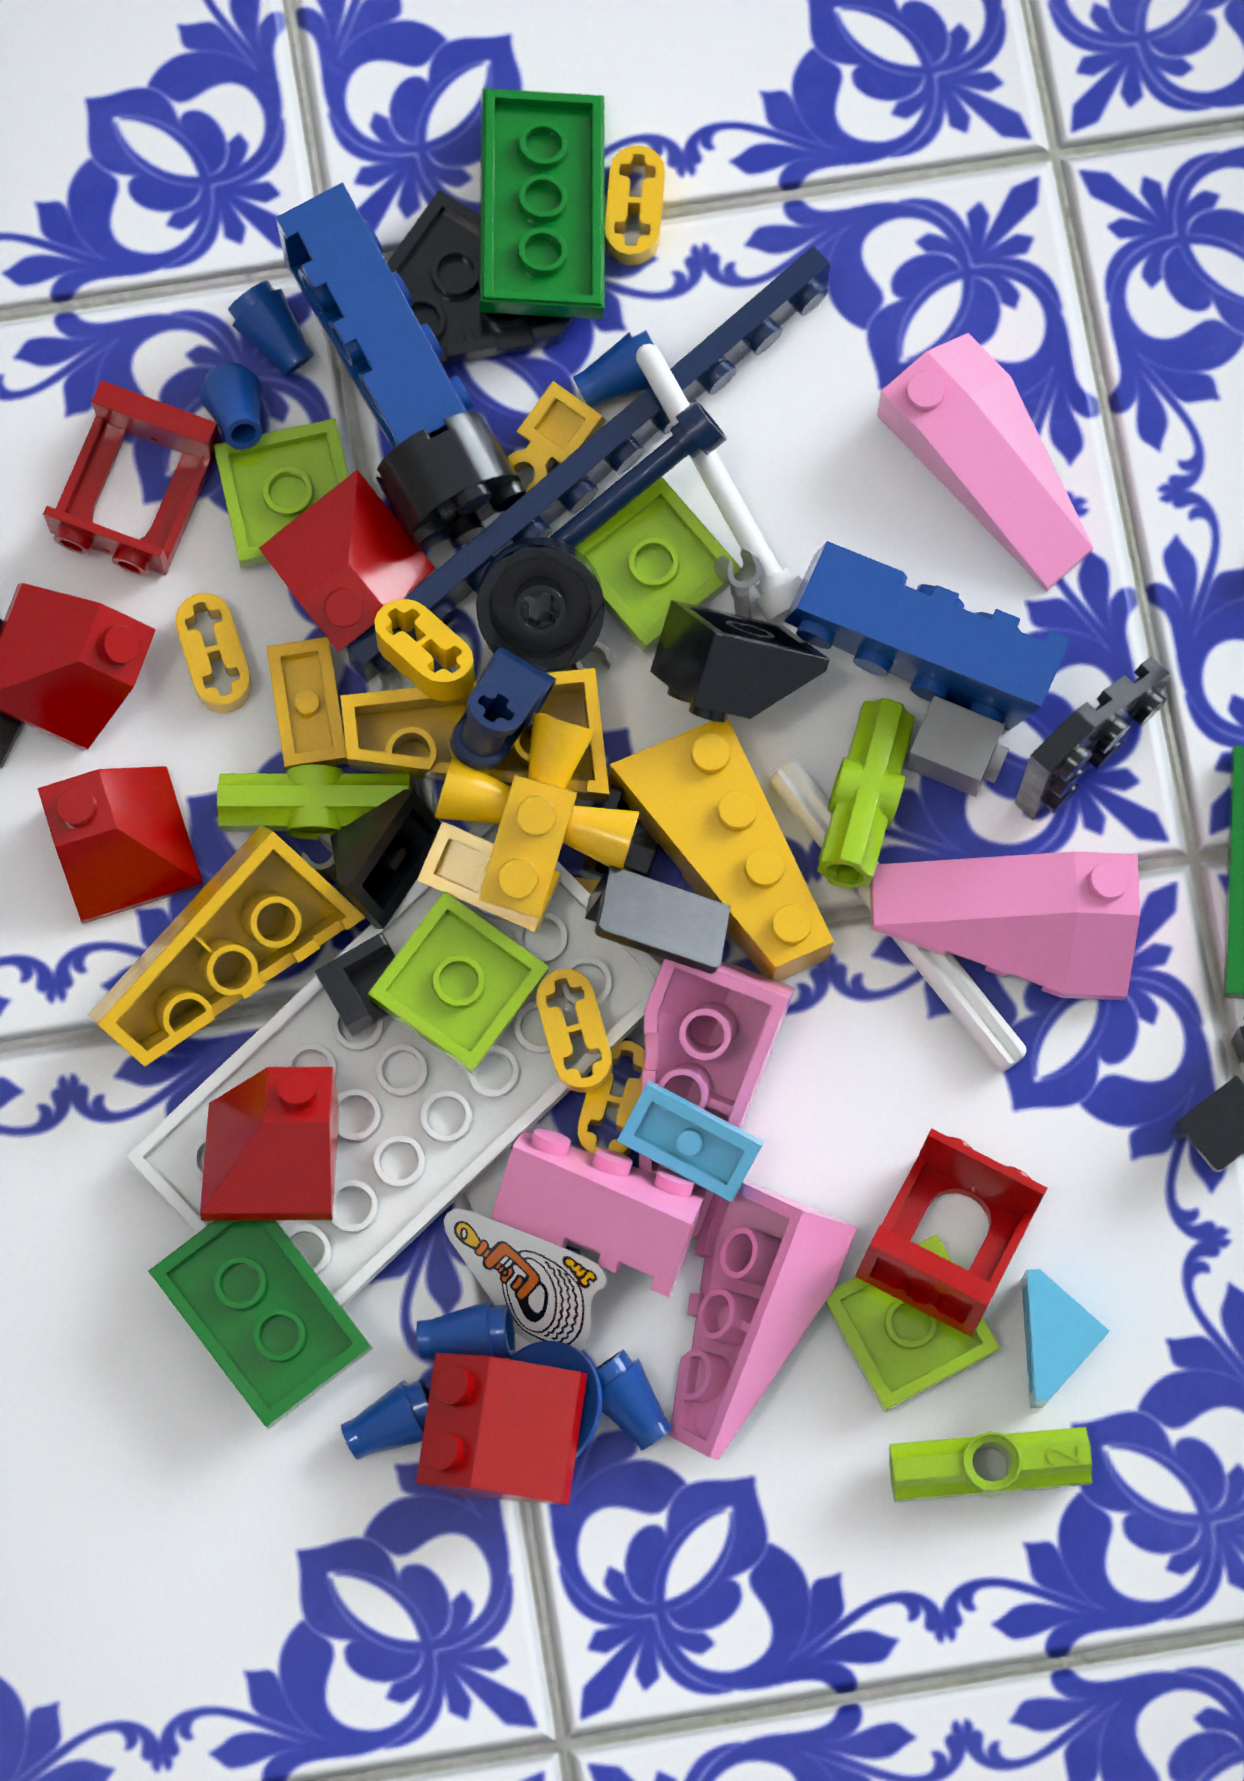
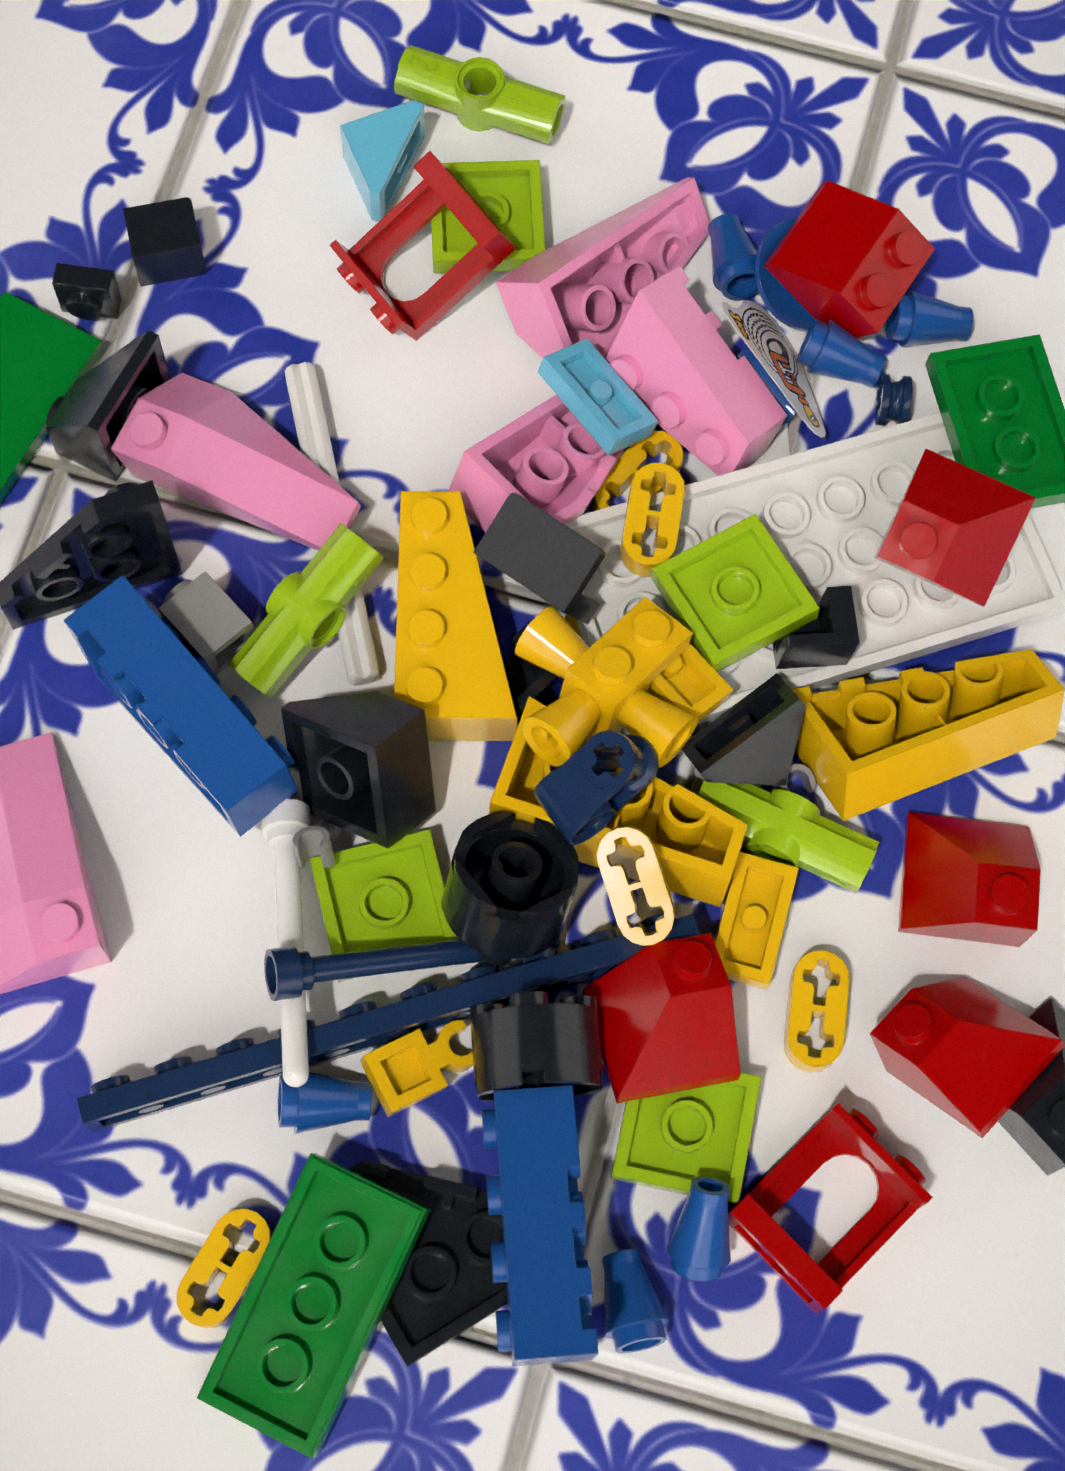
camera: 160 degrees left, 5 degrees down
none -> black slope [46,330,171,482]
none -> dark blue bush [874,374,912,426]

